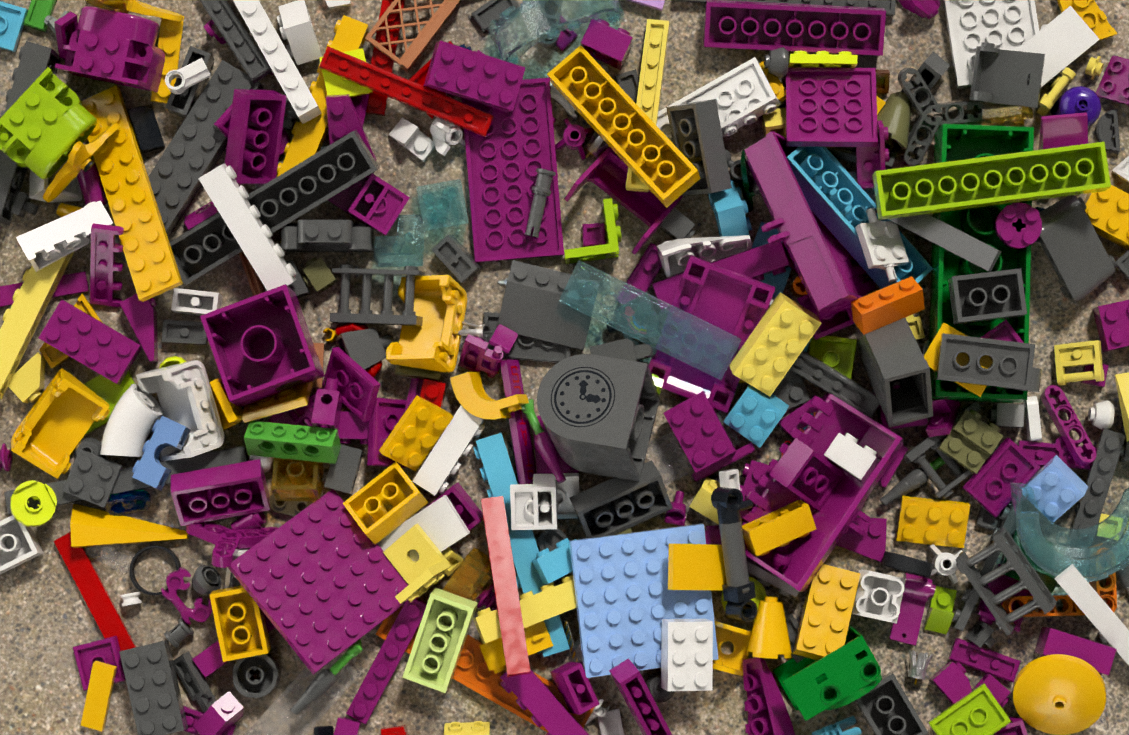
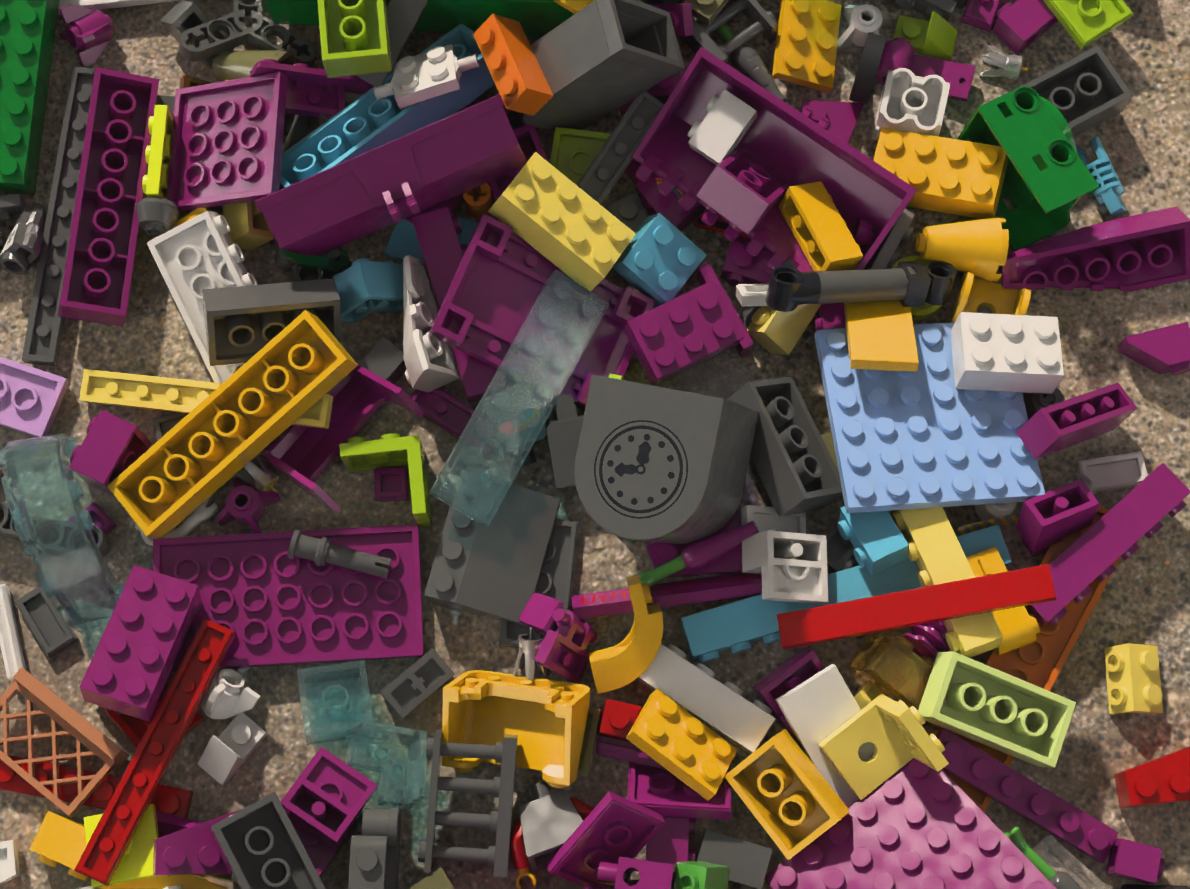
camera: 90 degrees left, 10 degrees down
magenta piece [664,491,686,526] -> none

